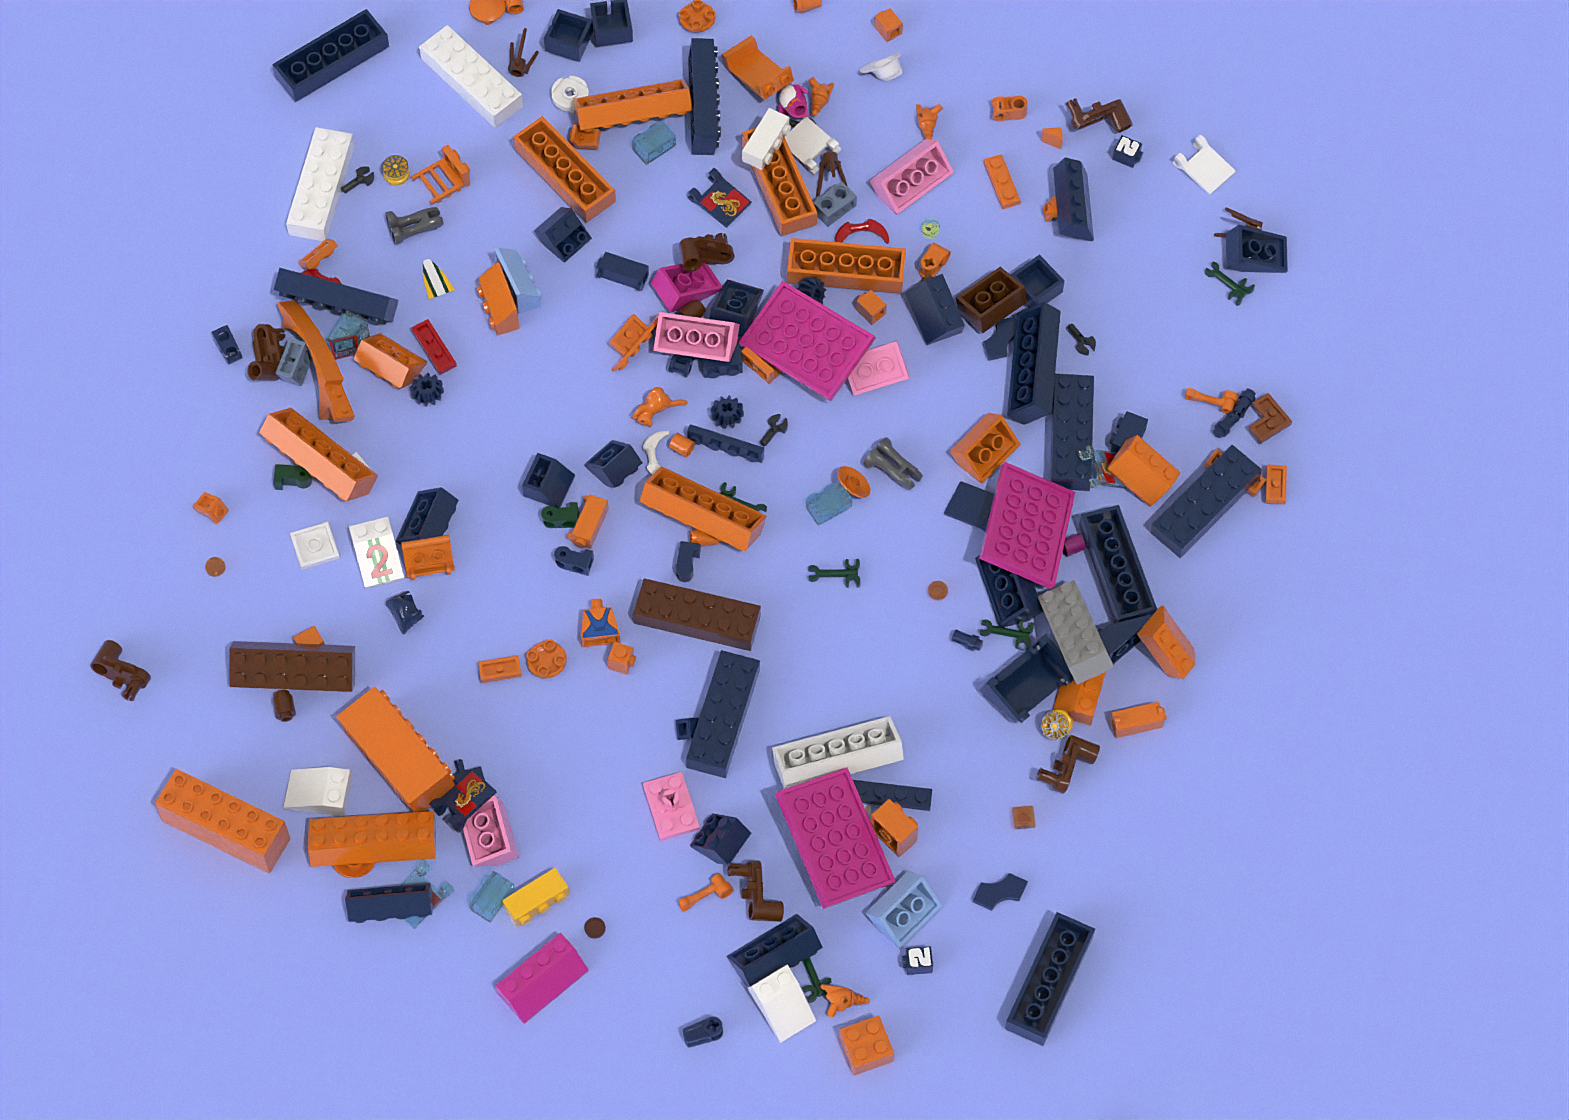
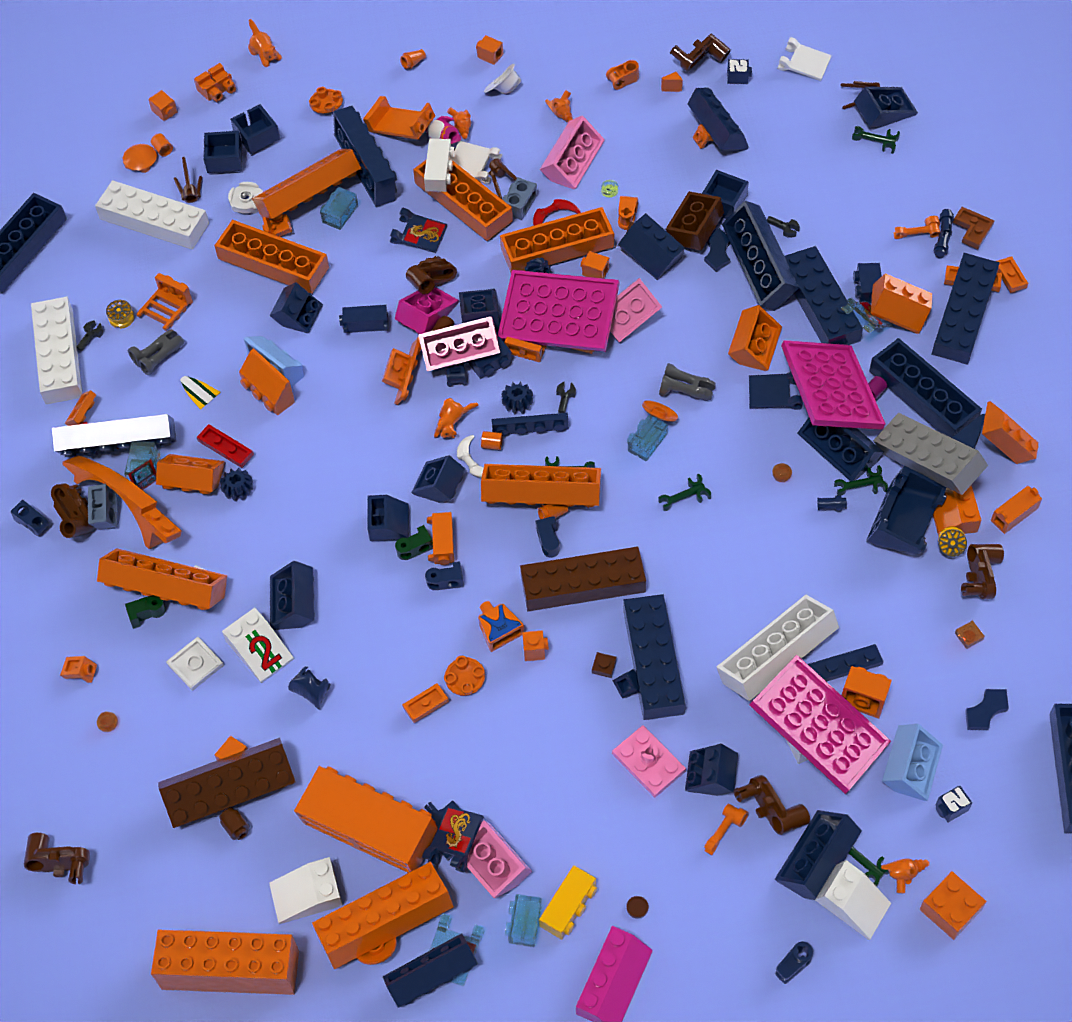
camera: 20 degrees left, 5 degrees down
orange piece [401,535,455,581] -> none
orange plate [984,154,1021,209] -> none
none -> reddish brown plate [592,652,617,678]

